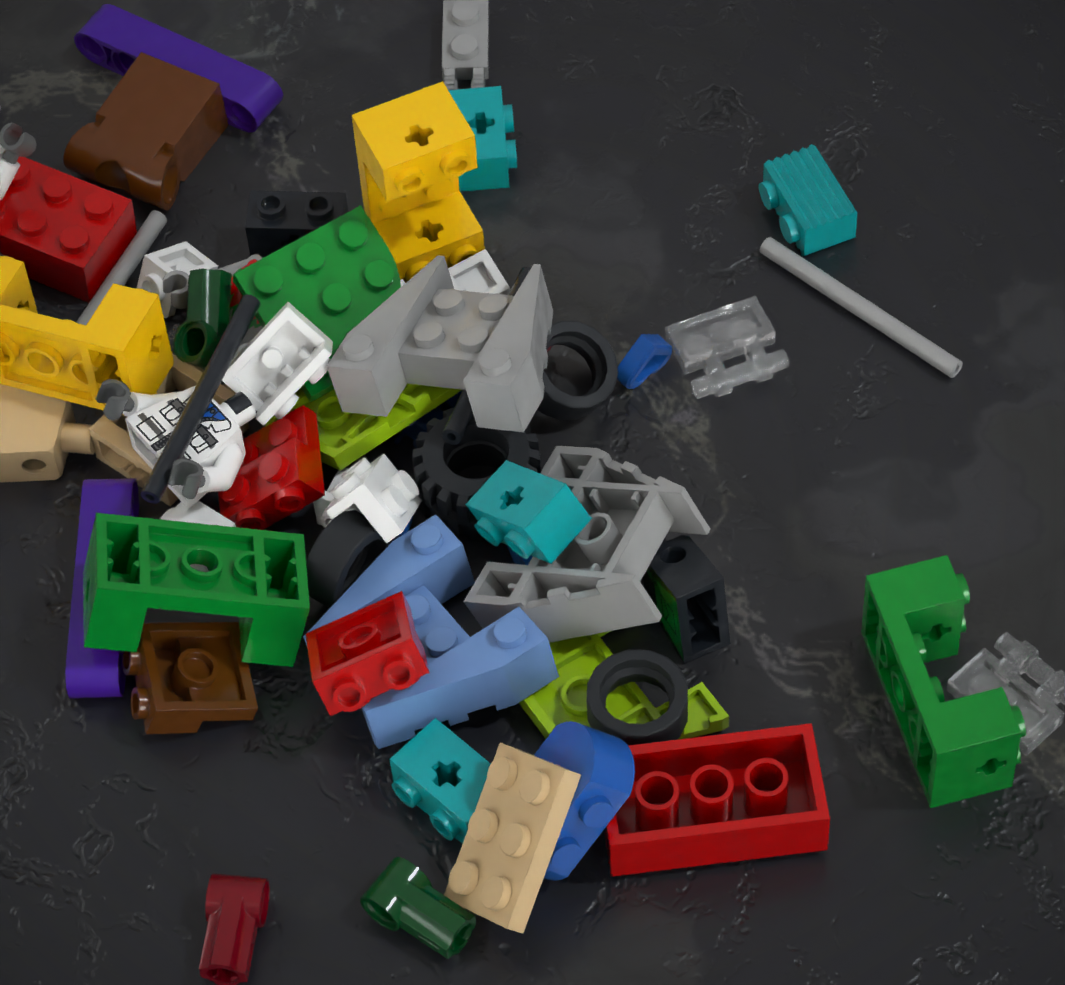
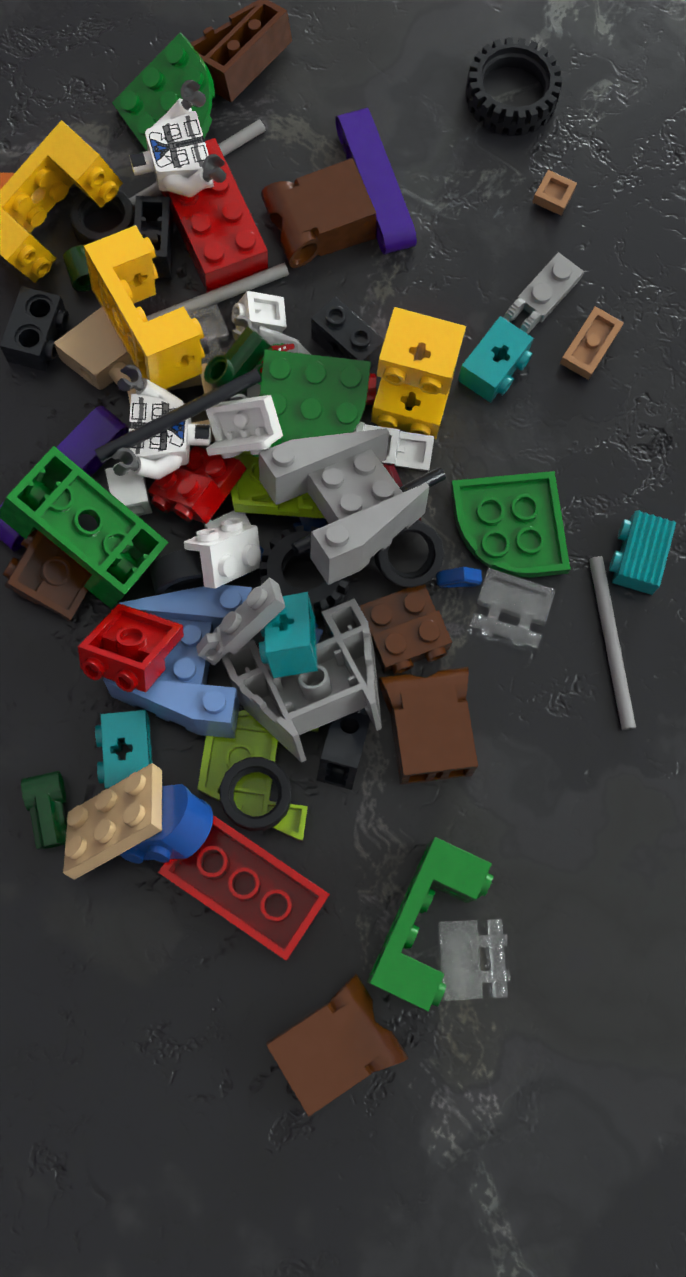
camera: 30 degrees right, 20 degrees up
none -> light grey hinge [196,577,285,665]
none -> reddish brown piece [266,973,408,1117]
none -> reddish brown plate [359,584,452,675]
none -> reddish brown piece [378,667,478,785]
none -> green plate [450,471,571,577]
none -> medium nougat plate [560,306,624,380]

